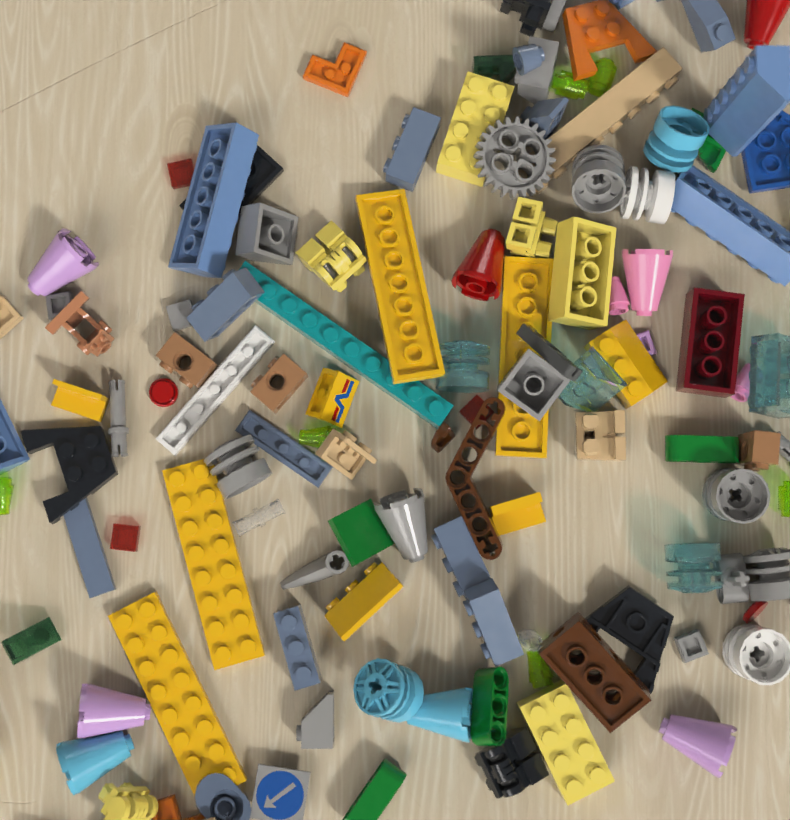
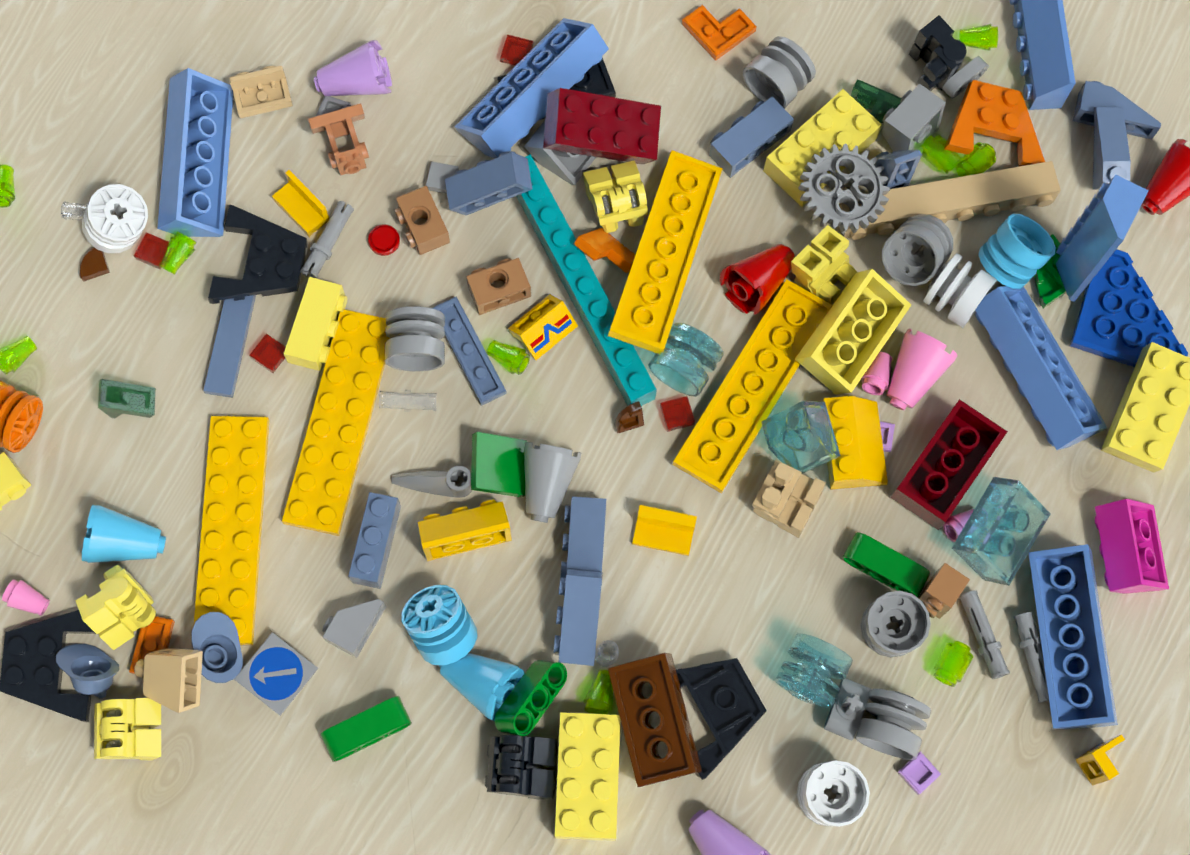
camera: 30 degrees right, 10 degrees down
lavender cone [77,684,151,738] -> none
white tile [156,325,275,456] -> none
tan bracket [315,429,377,480] -> none
reddish brown beam [445,397,506,560] -> none
light grey slope [497,348,571,421] -> none
sand blue hat [512,44,545,76] -> none
dark grey piece [516,323,583,382] -> none
light grey tile [673,629,709,663] -> none
red piece [743,601,768,624] -> none
none -> light yellow brick [284,277,347,371]
none -> dark red brick [543,88,661,164]
none -> orange tile [574,228,635,273]
none -> light grey wheel [743,36,816,109]

